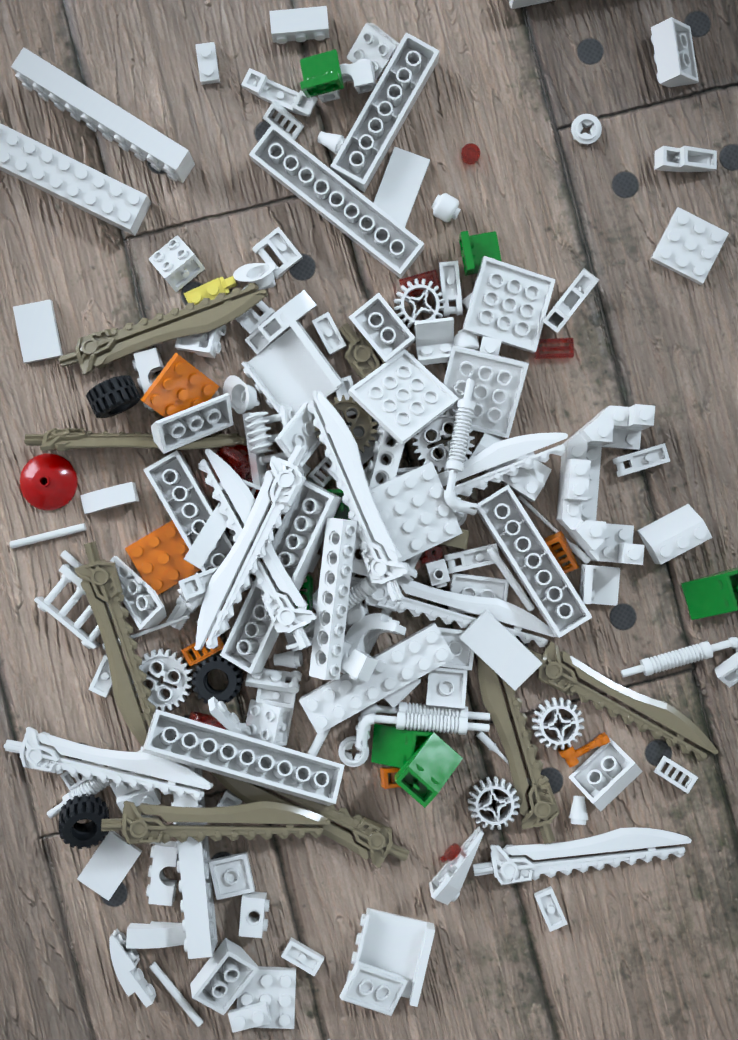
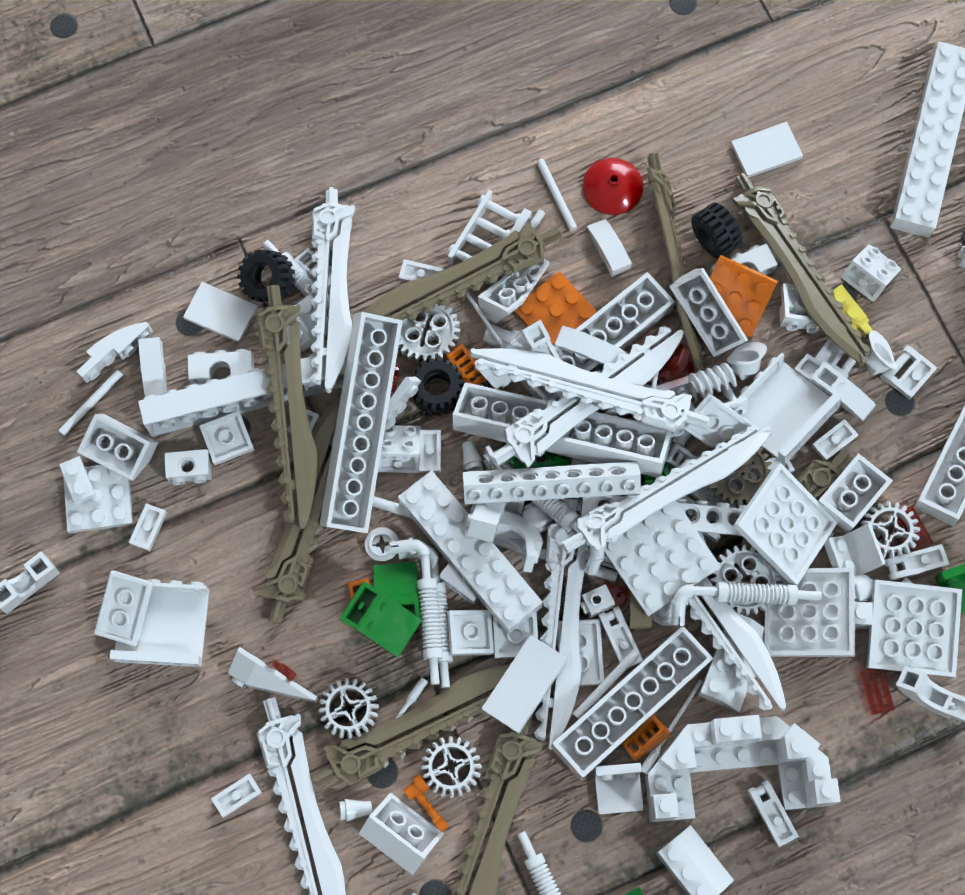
camera: 80 degrees right, 15 degrees down
white plate [245,668,302,693] -> none

